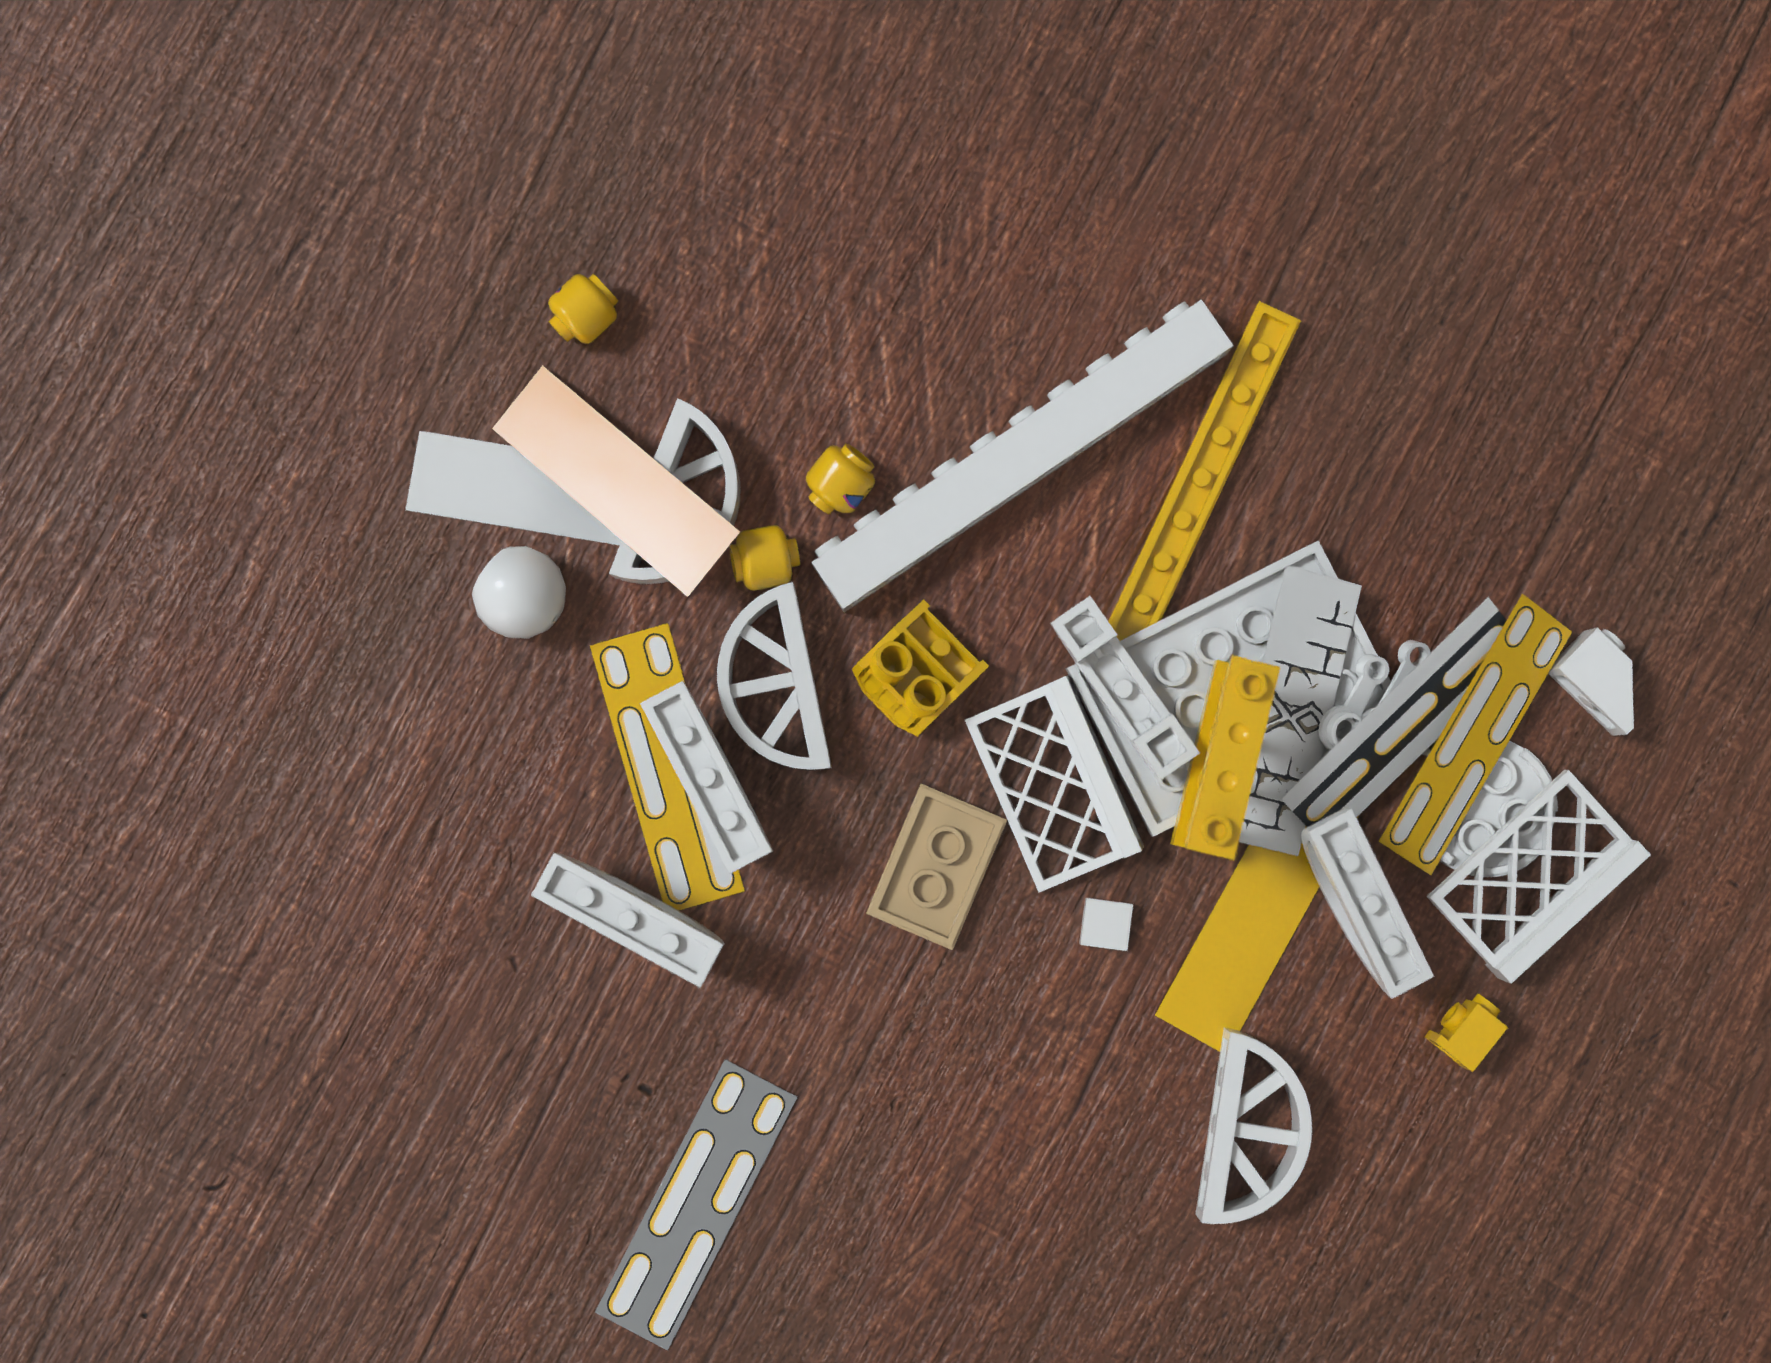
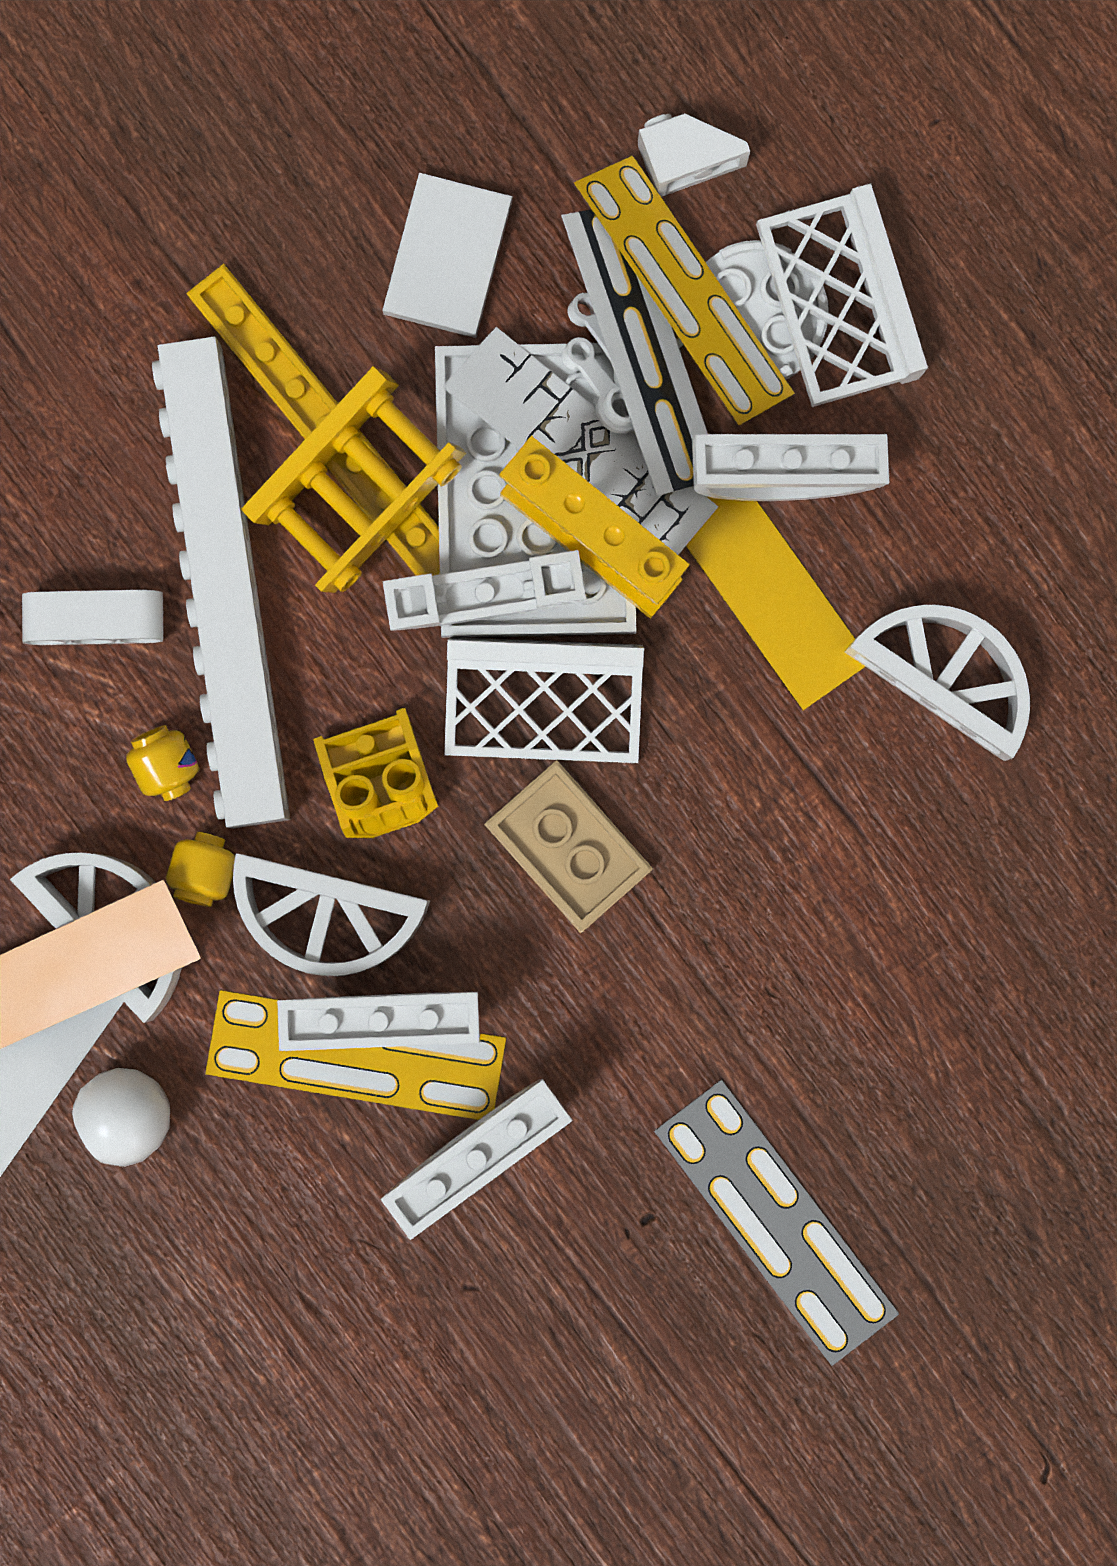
camera: 65 degrees left, 0 degrees up
white tile [1079,897,1133,951] -> none
yellow brick [1424,994,1508,1072] -> none
none -> white beam [22,590,163,645]
none -> yellow fence [241,366,467,593]
none -> white tile [382,173,512,338]

